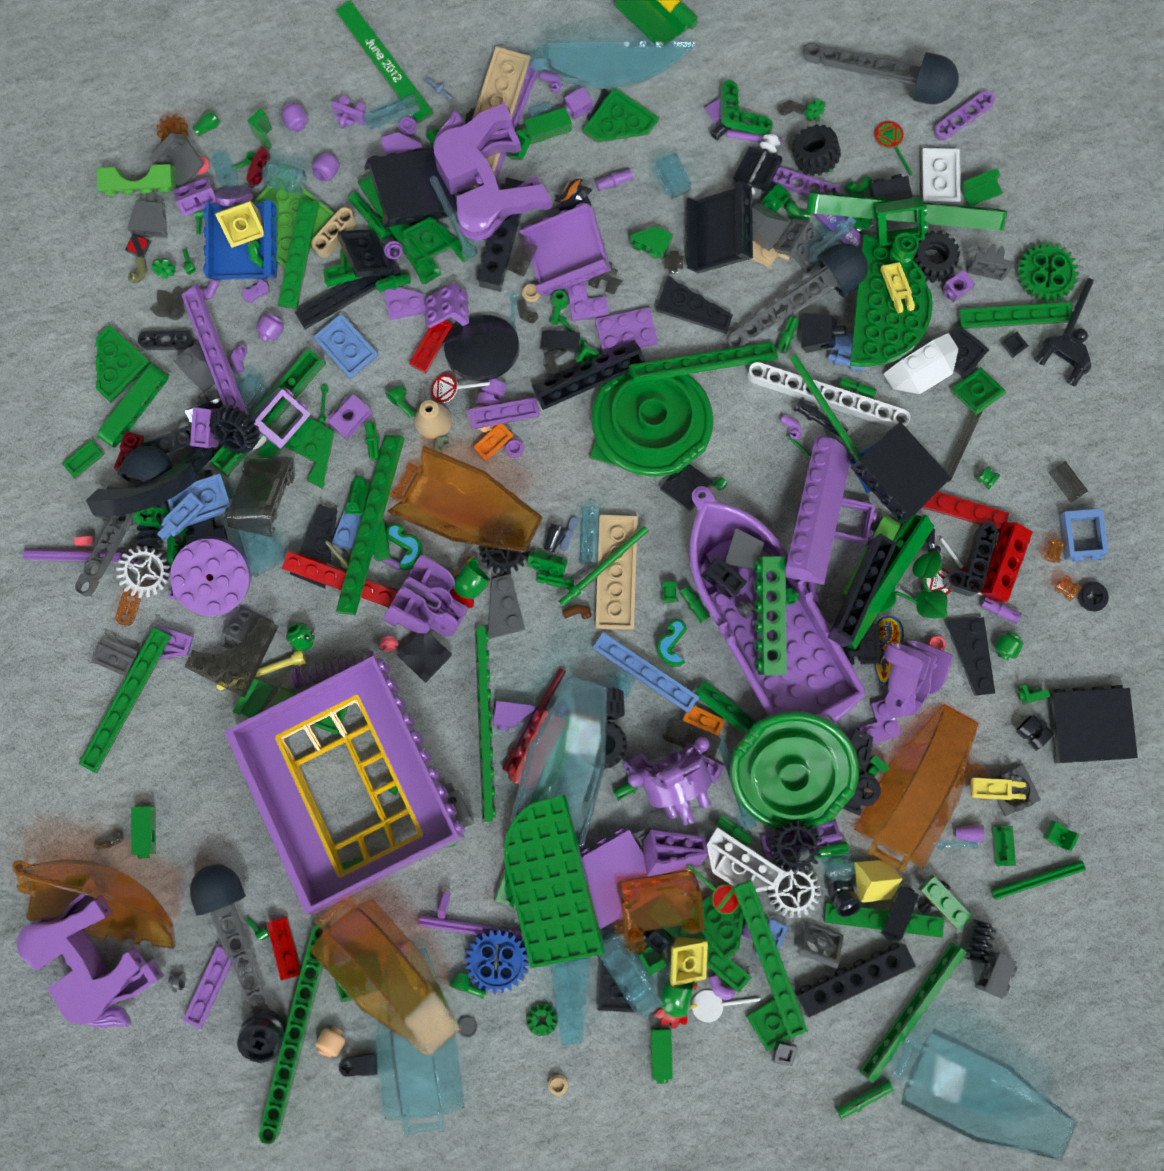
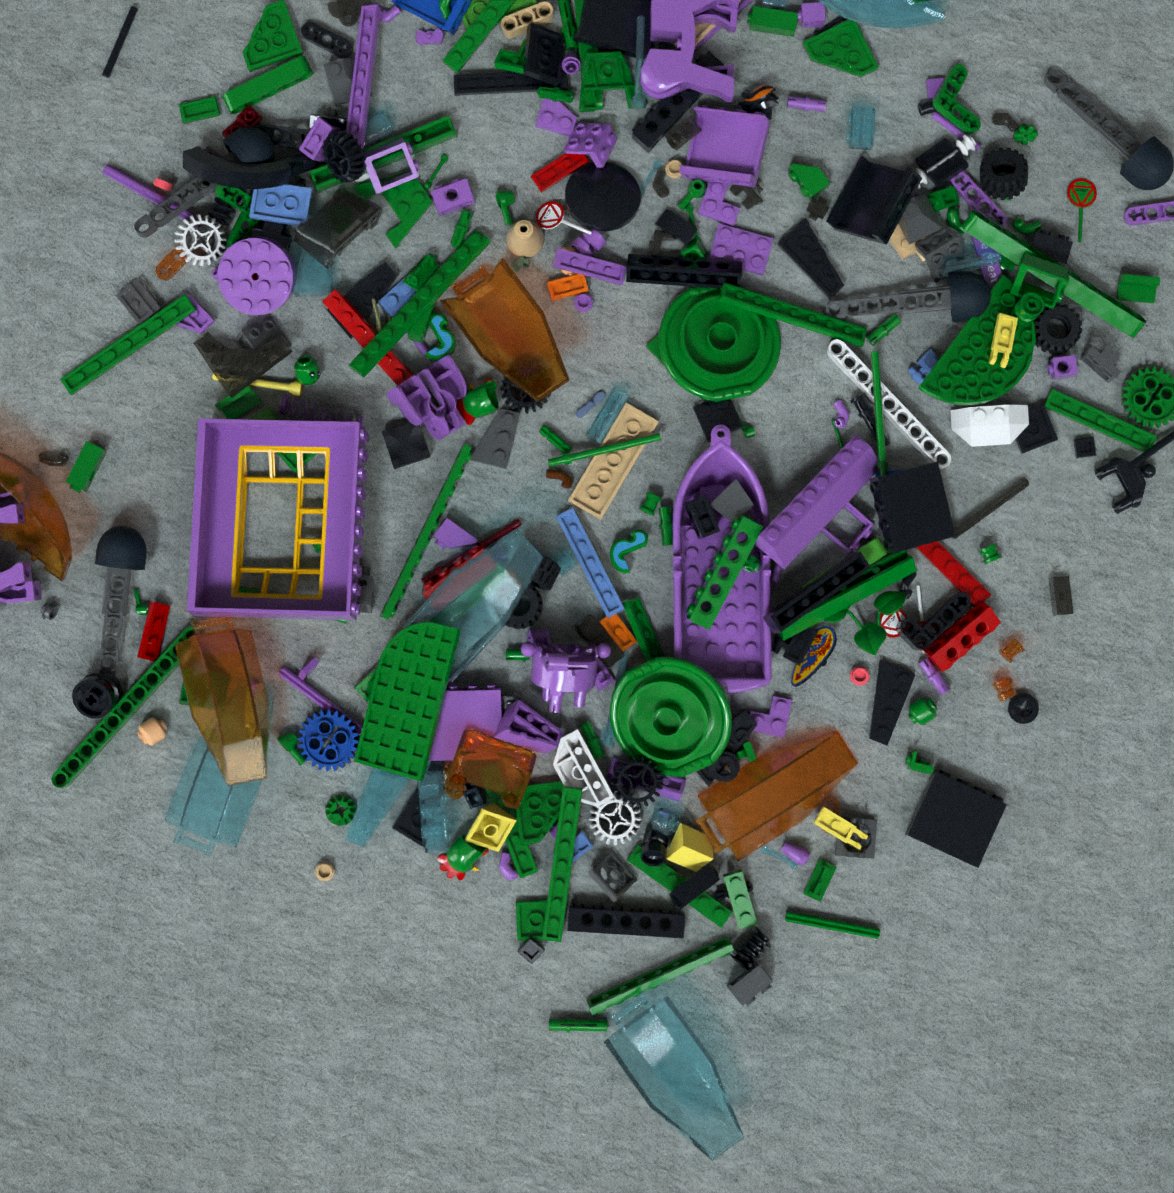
camera: 30 degrees right, 5 degrees up
medium blue hinge [157,493,206,541] -> none
medium lavender plate [183,946,232,1029] -> none
medium lavender arm [230,345,247,373] -> none
medium lavender head [256,313,284,342] -> none
medium blue plate [313,314,378,380] -> none
black piece [338,1053,378,1077] -> none
coral plate [379,636,399,652] -> none
dark grey piece [457,1017,478,1038] -> none
green bracket [507,129,532,160] -> none
green hinge [527,549,568,577] -> none
black cone [544,523,565,552] -> none
green panel [637,946,667,976] -> none
green brick [651,1028,673,1084] -> none
piece [687,864,739,915] -> none
white piece [692,990,761,1022] -> none
dark grey plate [736,601,754,619] -> none
black torso [801,313,846,353] -> none
green axle [809,842,849,859] -> none
green axle [838,377,877,399] -> none
medium lavender piece [884,640,953,718] -> none
white plate [921,148,961,204] -> none
green tile [951,367,1006,415] -> none
black wheel [1016,714,1054,751] -> none
green bracket [1043,820,1079,852] -> none
medium blue window [1059,508,1109,562] -> none

